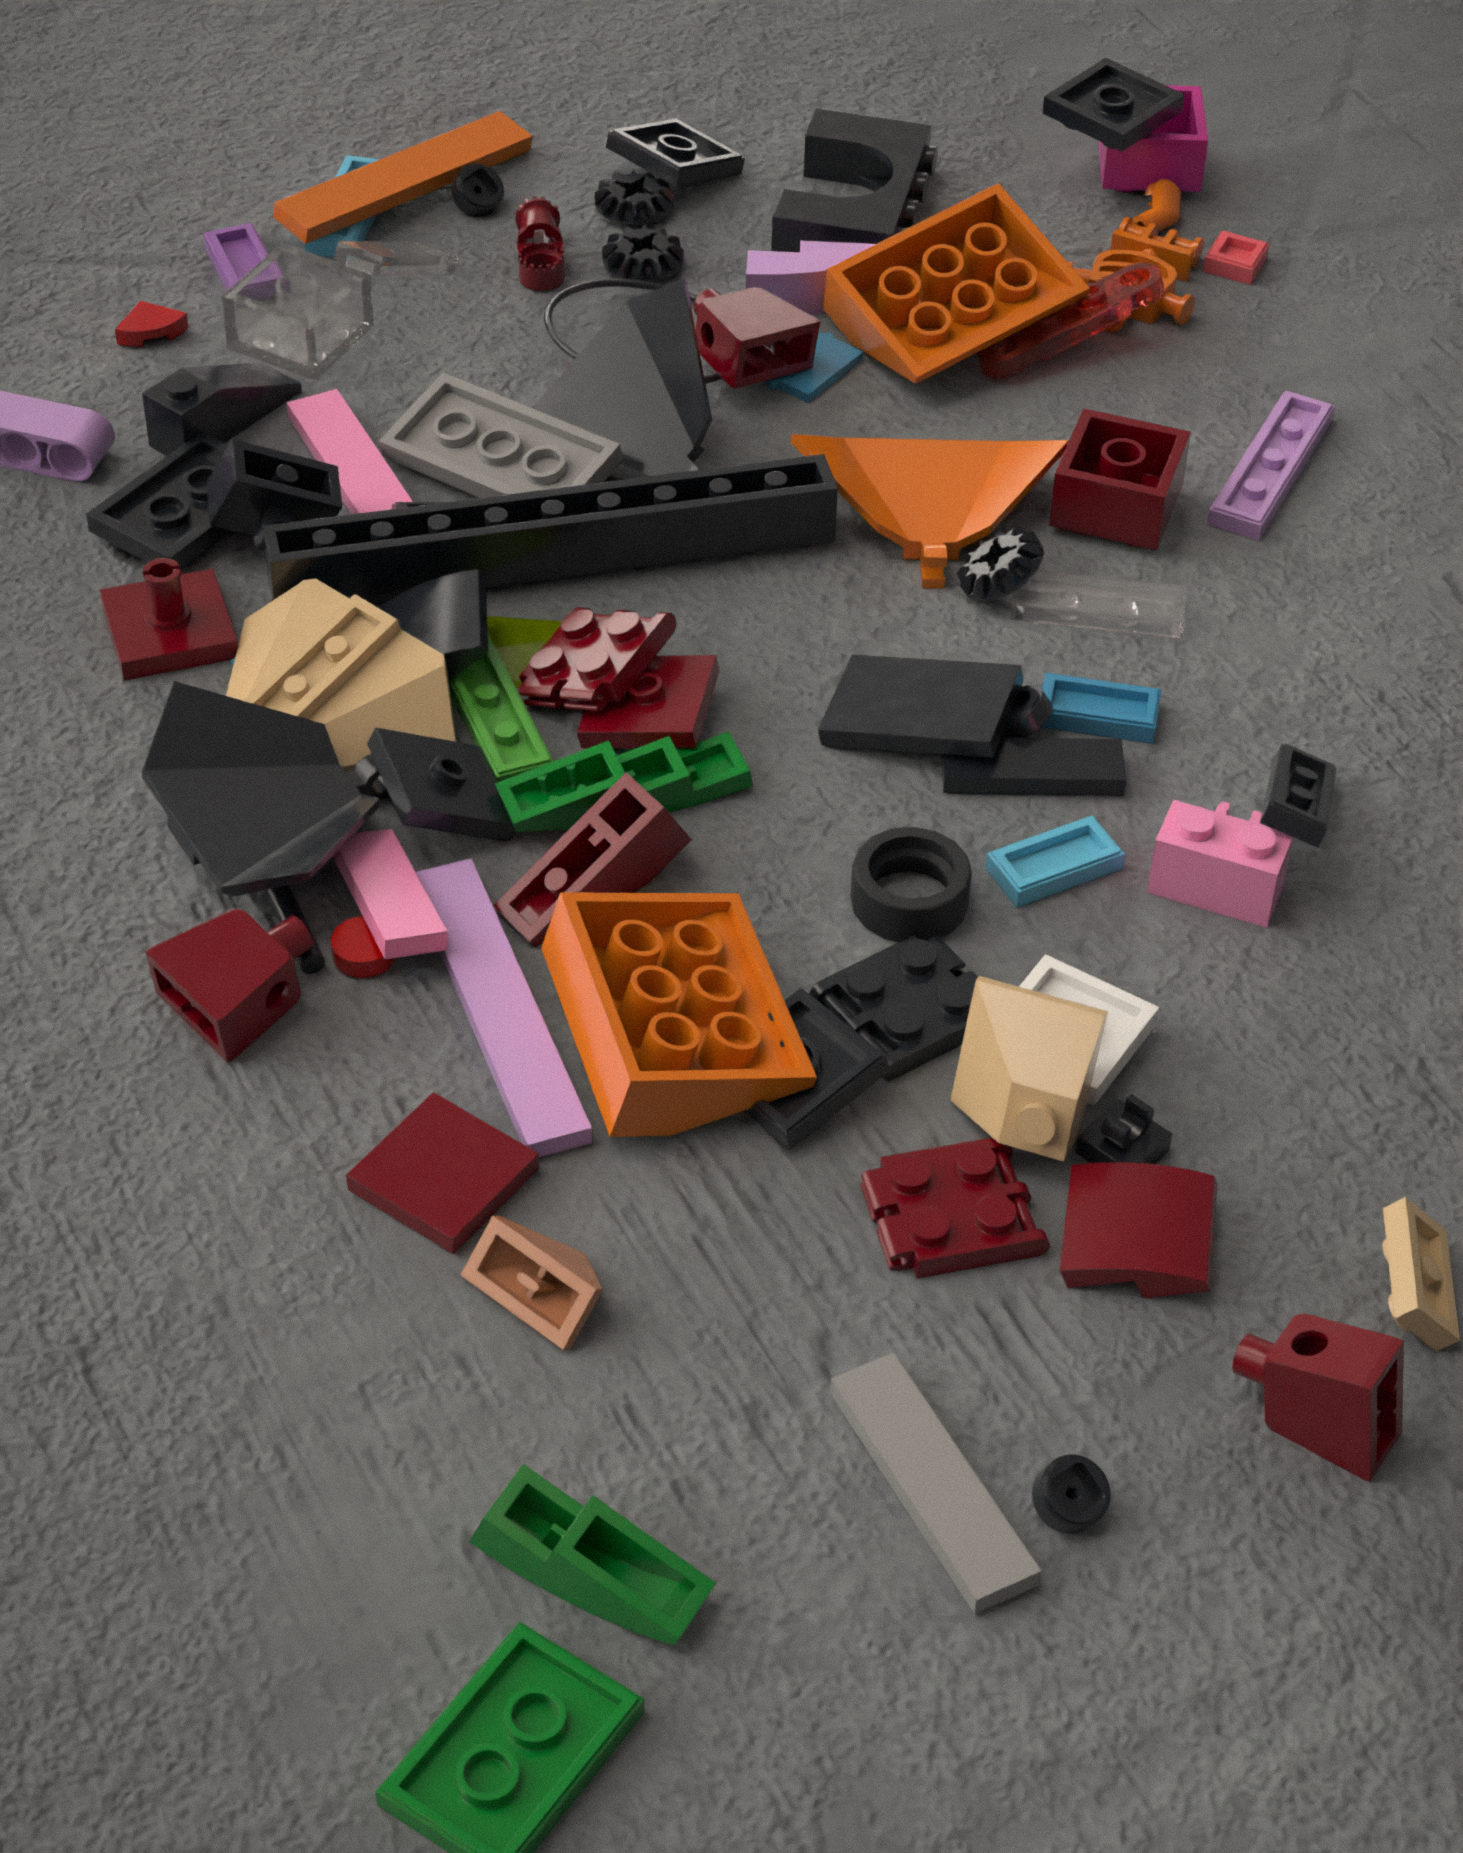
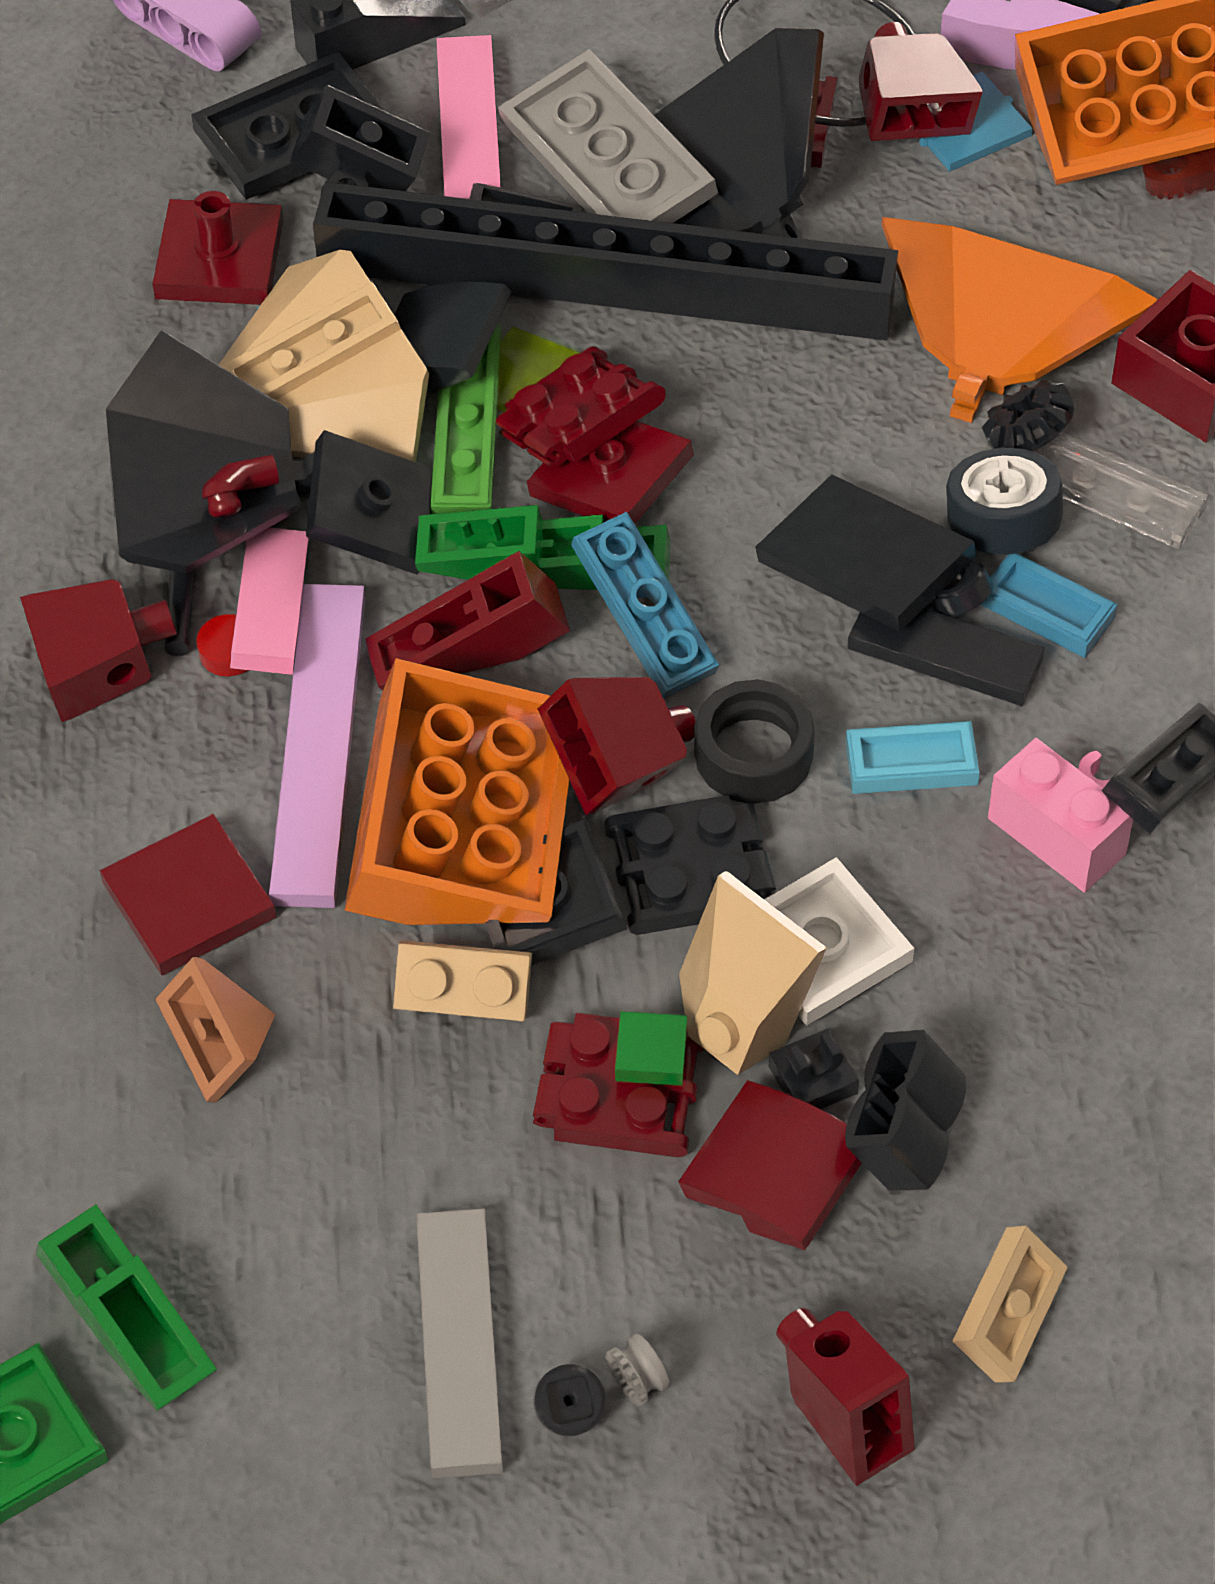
camera: 25 degrees right, 10 degrees up
none -> dark red arm [202,455,279,518]
none -> tan plate [393,940,532,1021]
none -> dark red torso [537,677,696,815]
none -> dark azure tile [571,512,719,699]
none -> light grey bush [605,1334,670,1406]
none -> green tile [615,1011,687,1086]
none -> black brick [845,1030,966,1191]
none -> black wheel [946,448,1063,555]

